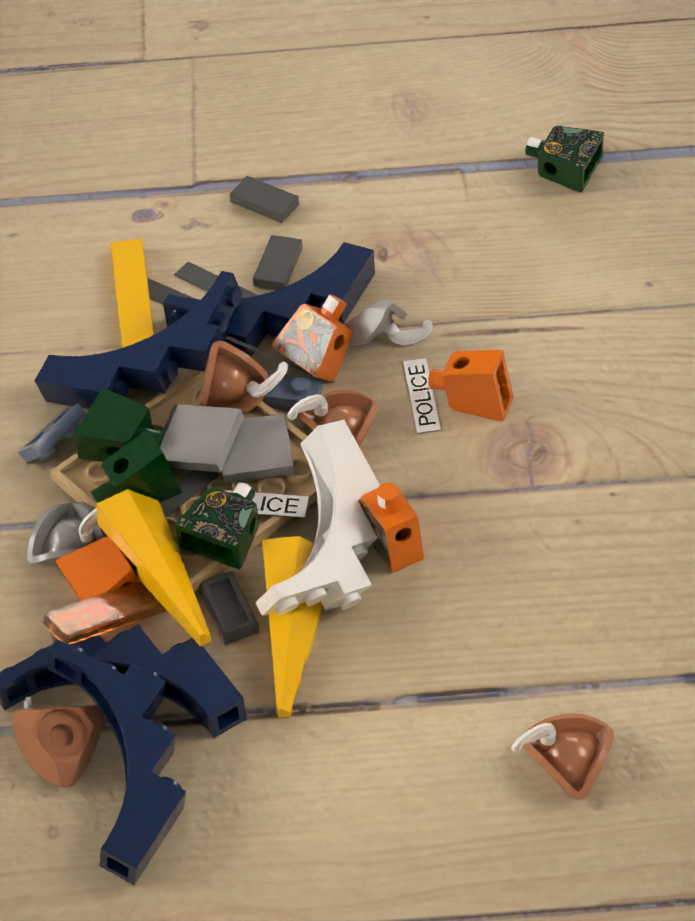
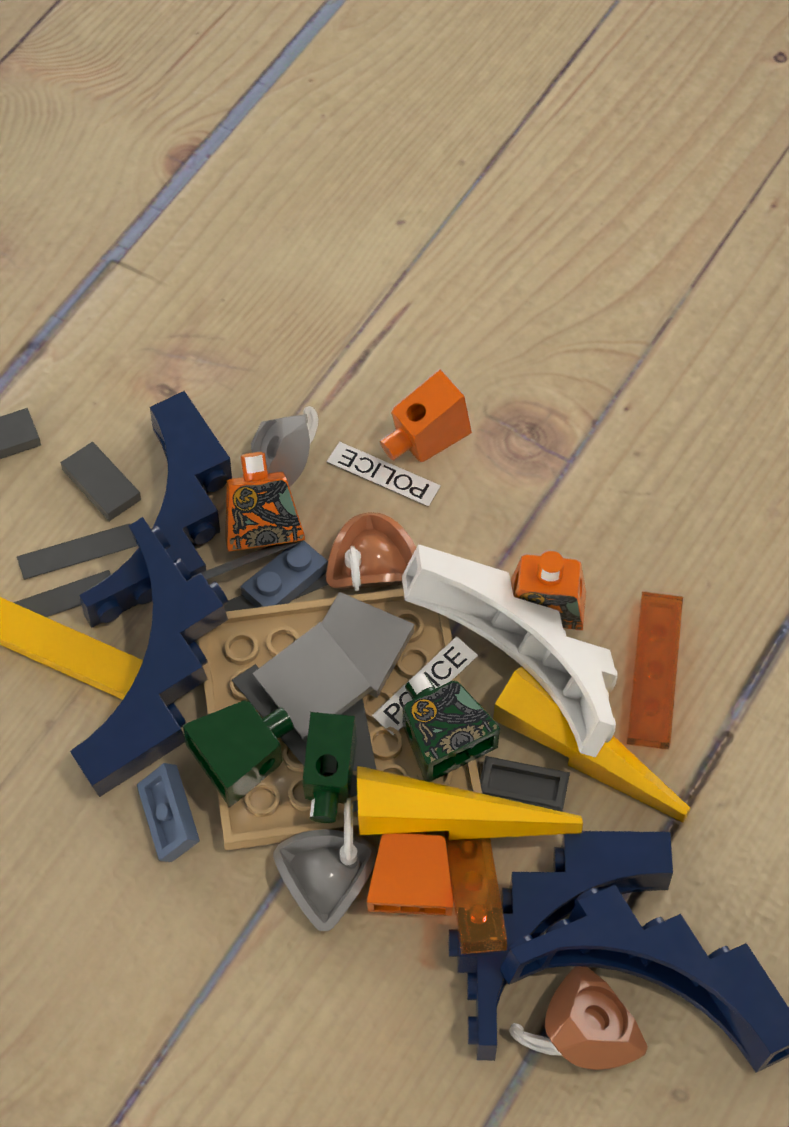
camera: 60 degrees left, 10 degrees up
nougat hat [198,341,288,415] -> none
dark green torso [525,126,604,193] -> none
none -> clear orange tile [626,592,683,750]

